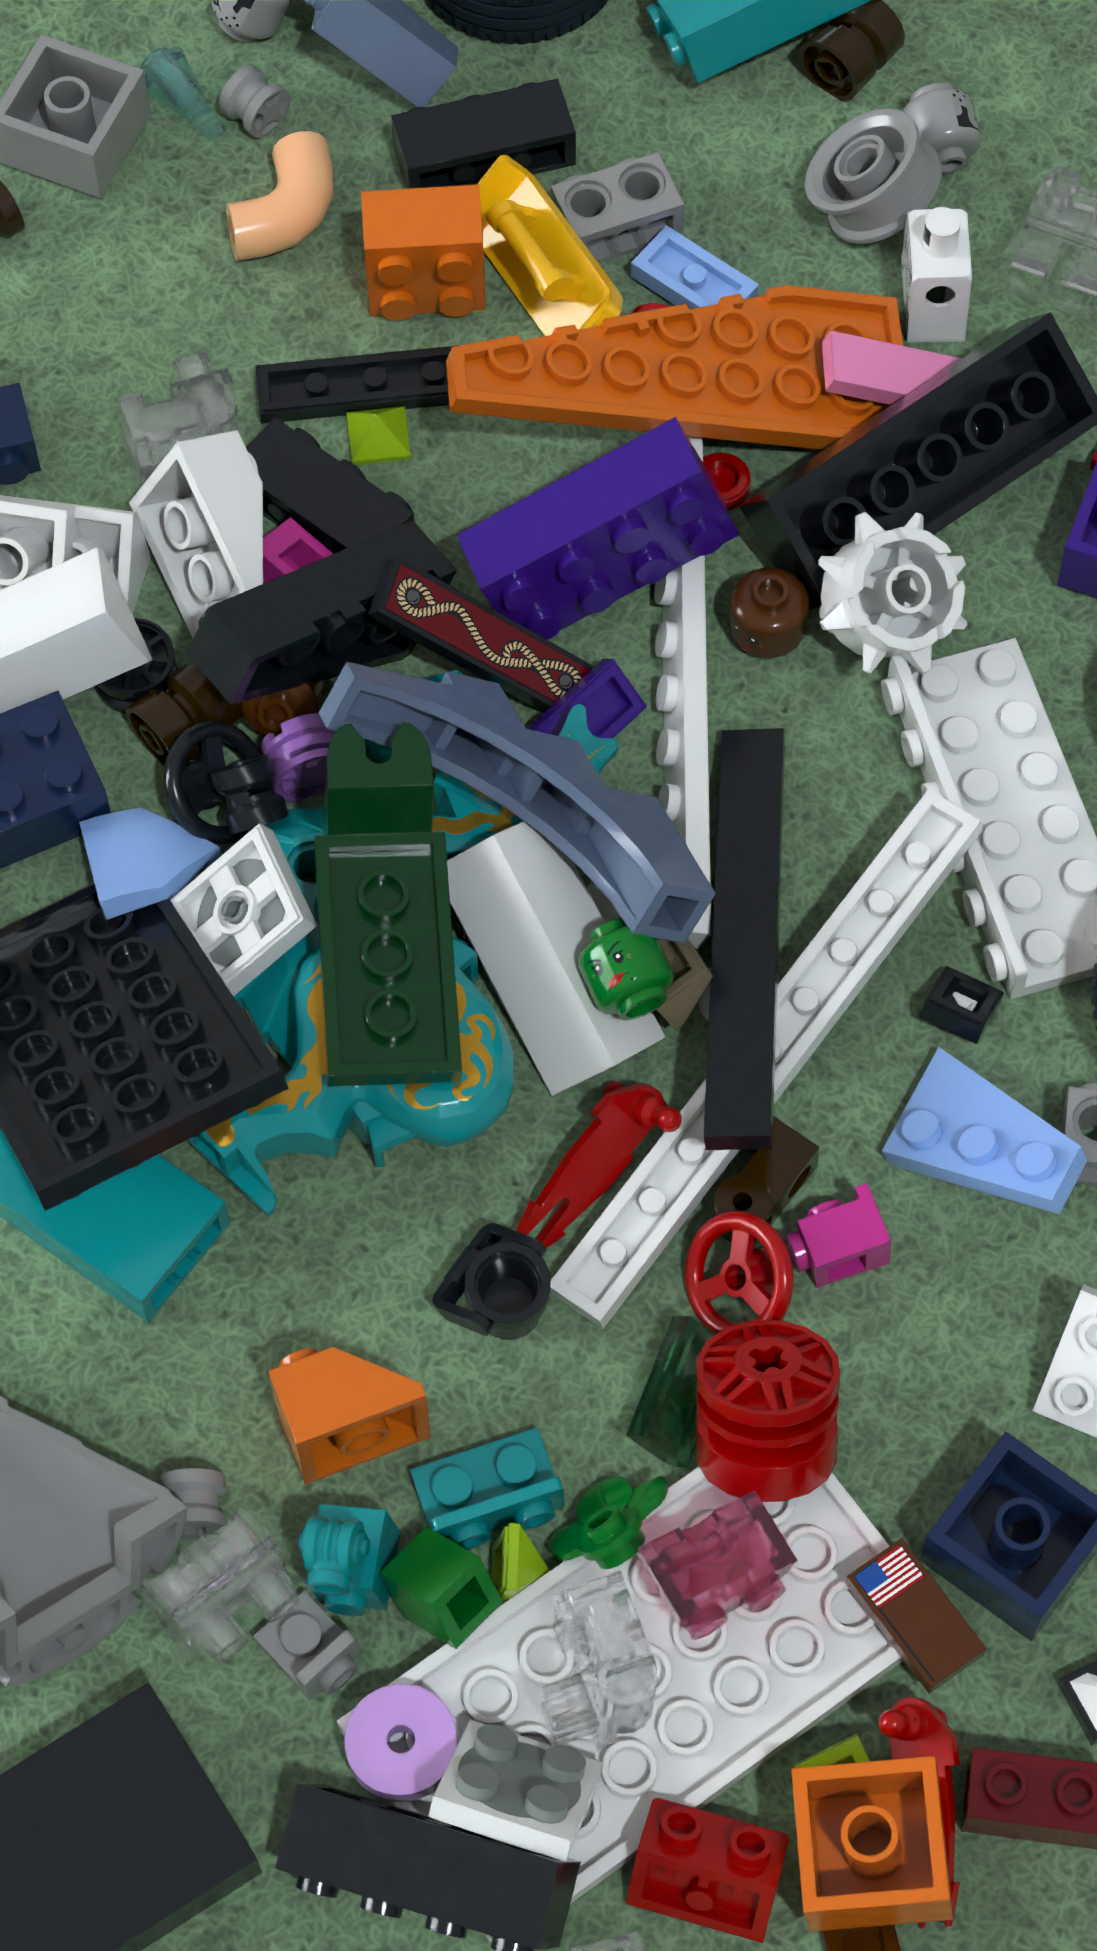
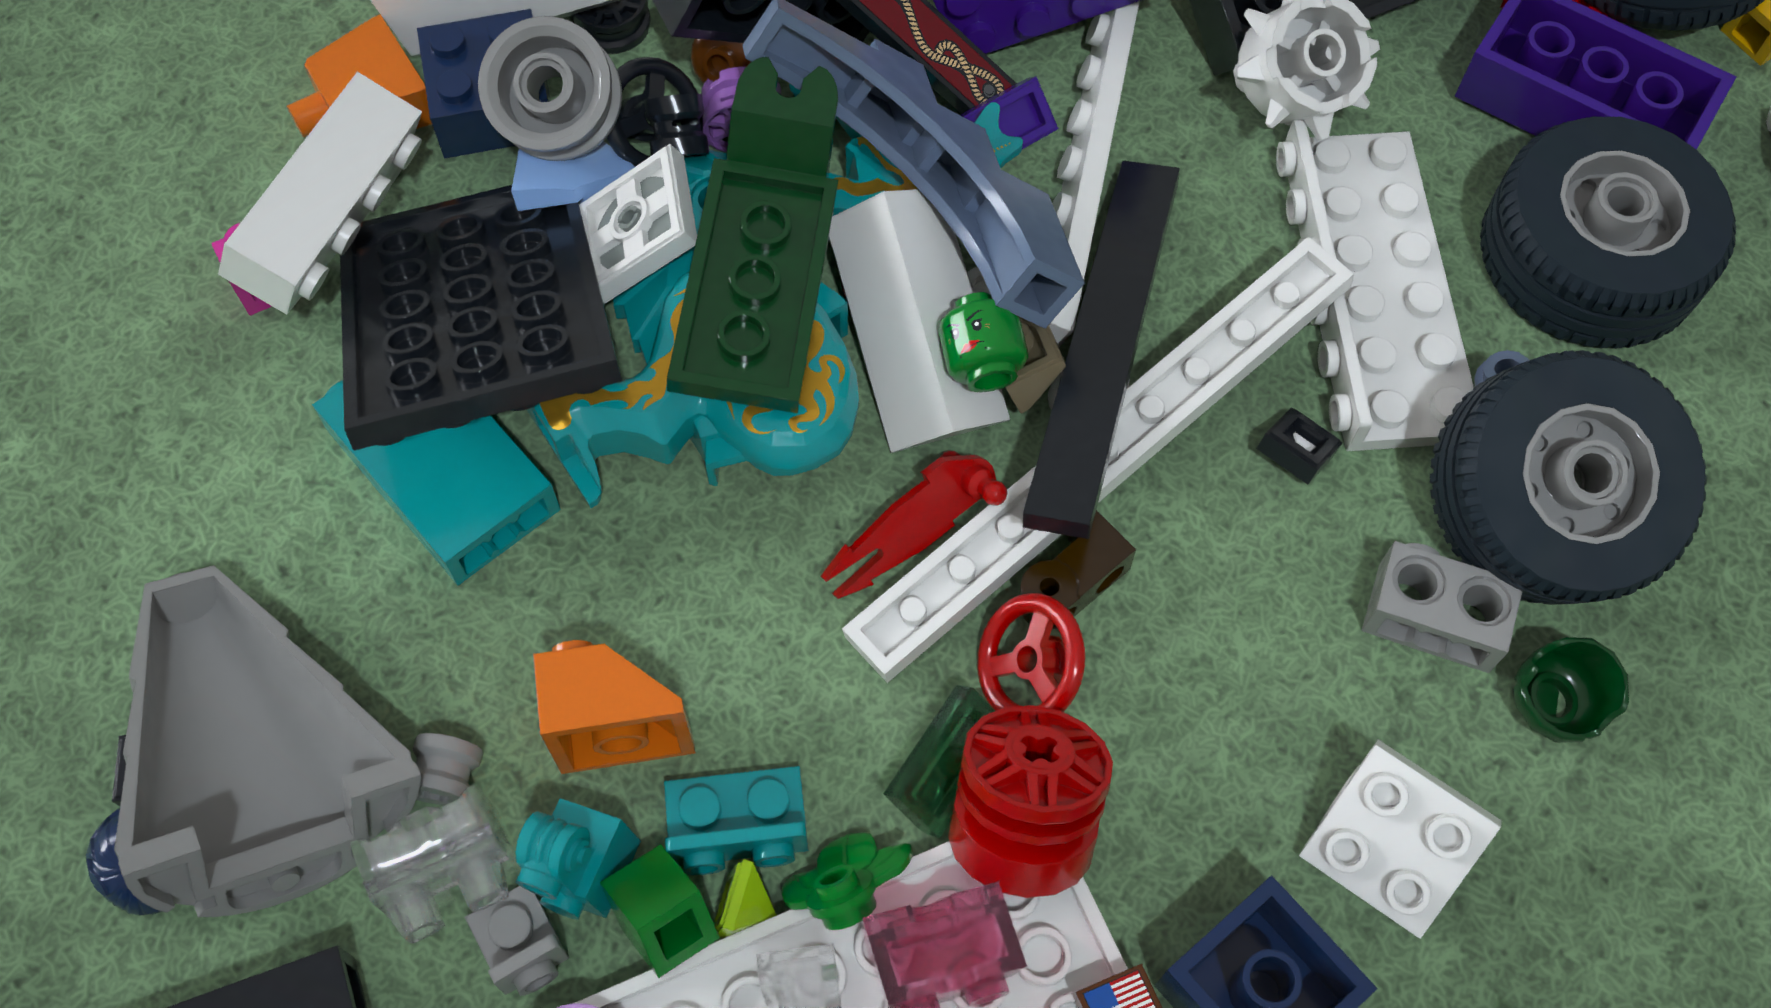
camera: 10 degrees right, 0 degrees up
dark brown wheel [126,659,243,767] -> none
black piece [432,1223,551,1340] -> none
reddish brown head [729,567,810,659] -> none
dark pink brick [785,1183,891,1288] -> none
light blue wing [882,1047,1088,1214] -> none
none -> light grey wheel [478,16,622,161]

